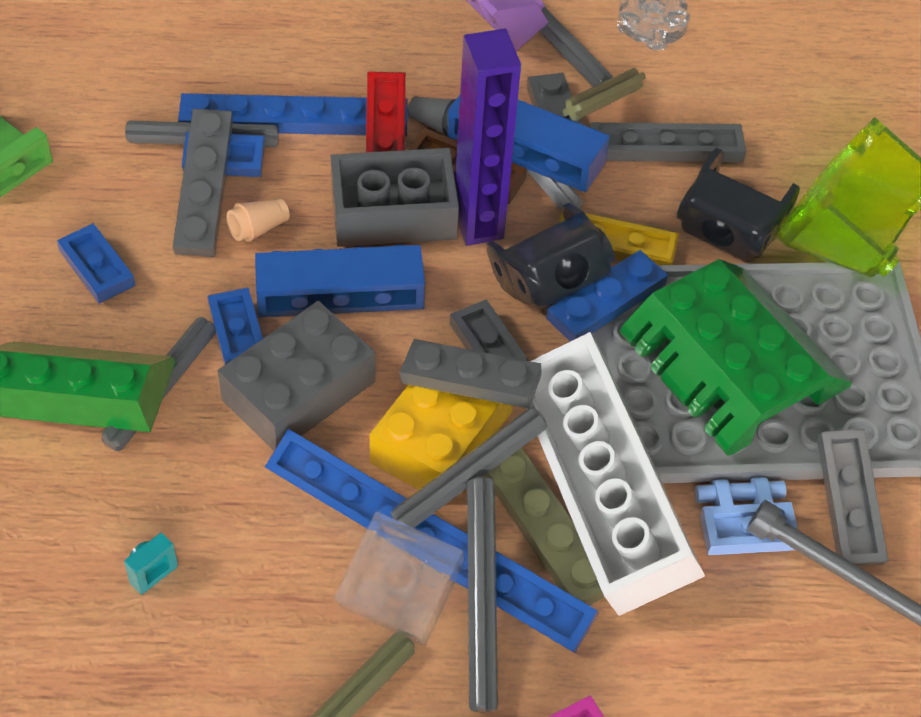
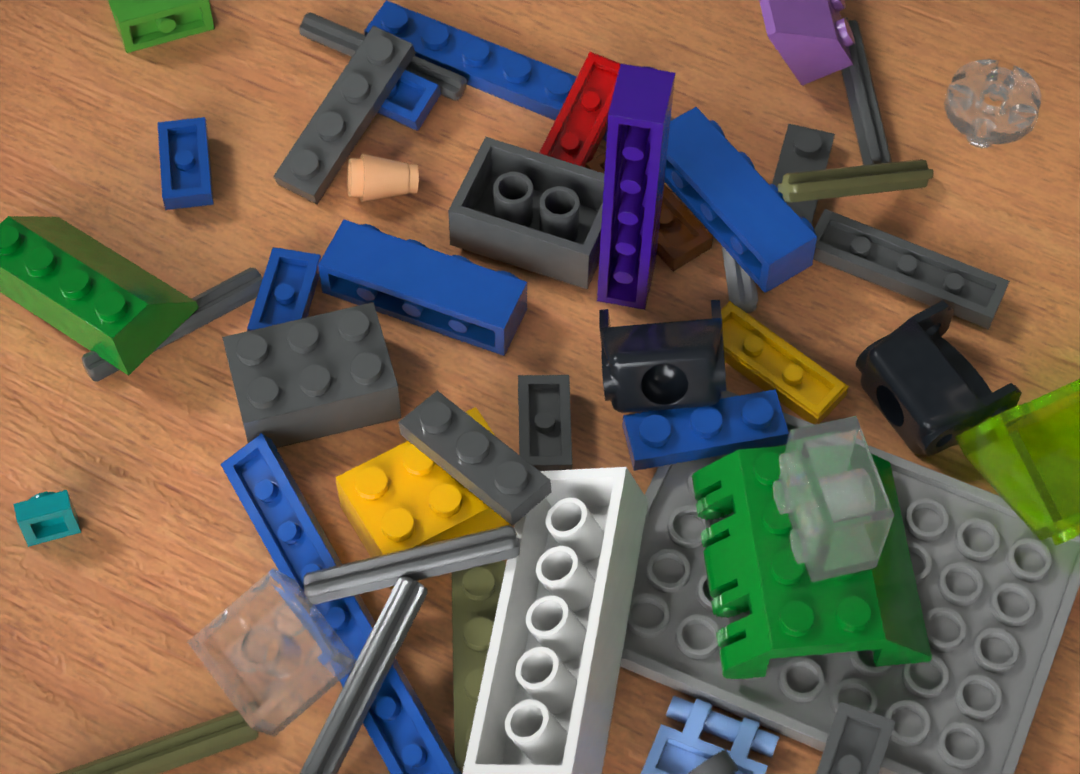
camera: 30 degrees right, 5 degrees up
none -> clear brick [773,416,894,582]

